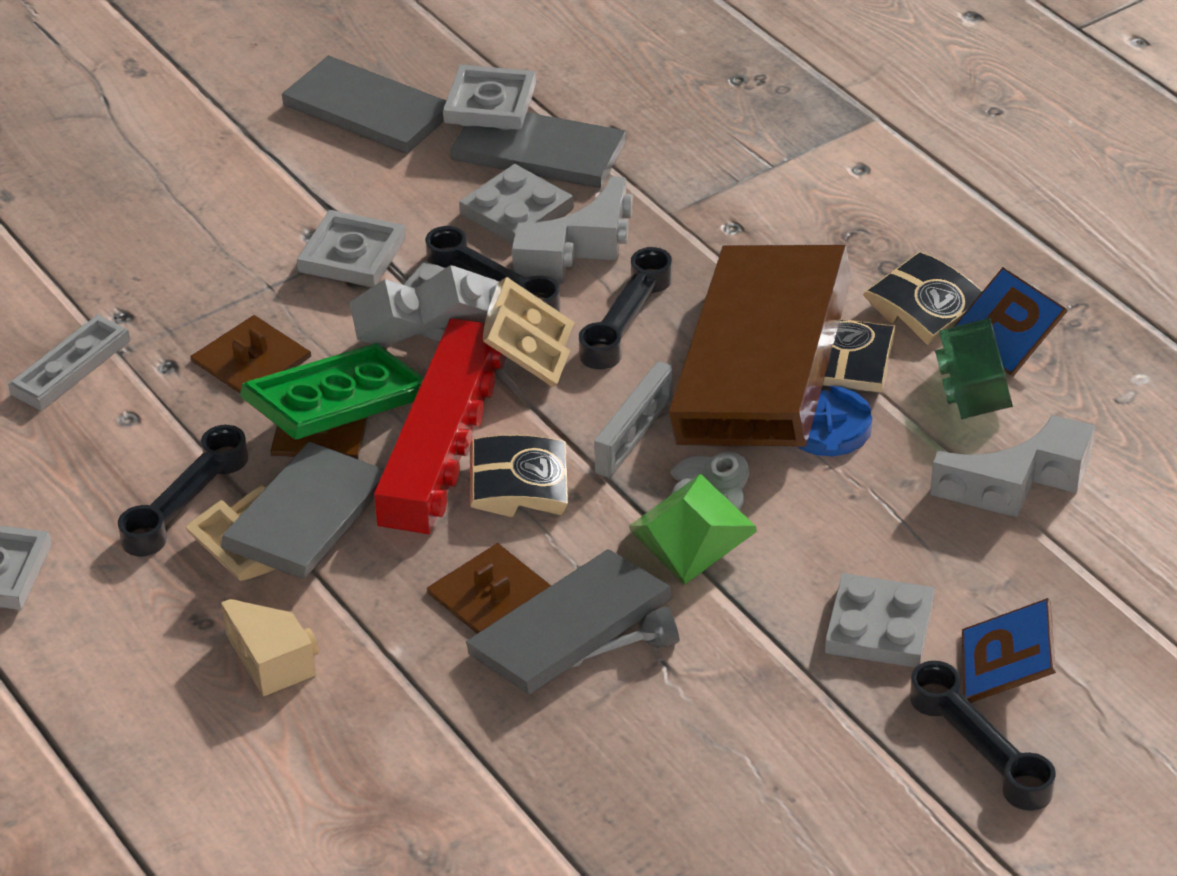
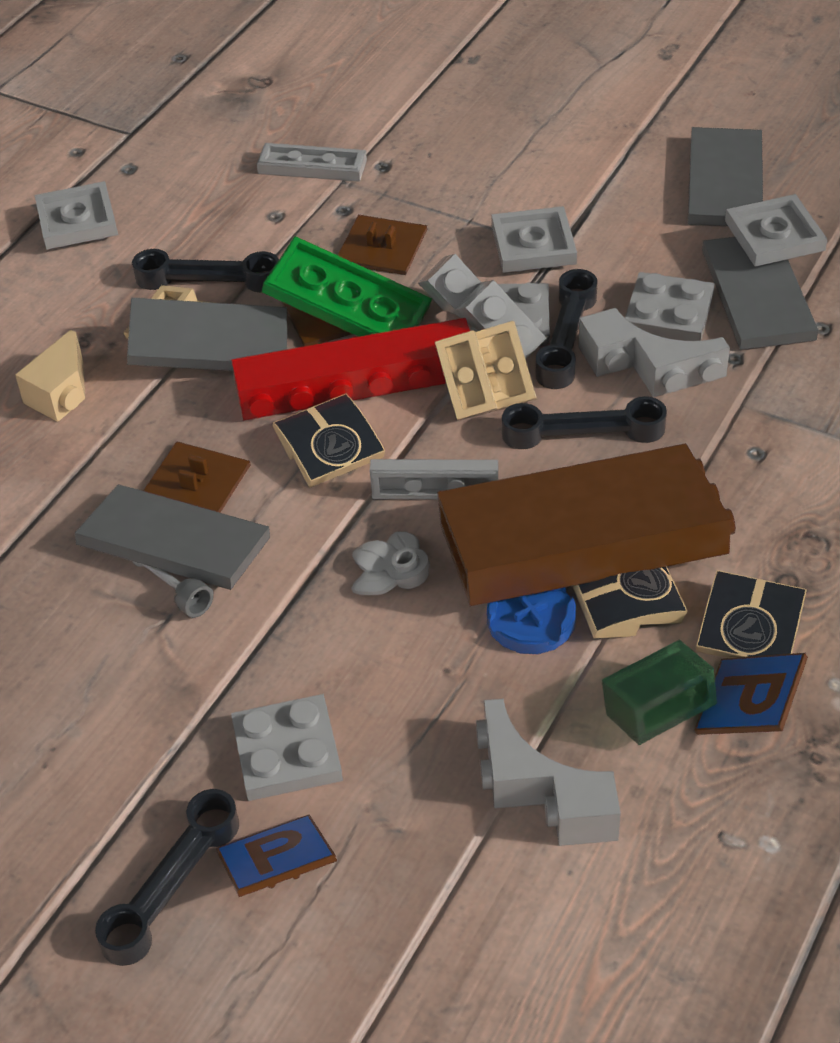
camera: 65 degrees right, 5 degrees up
bright green slope [629,474,757,585] -> none

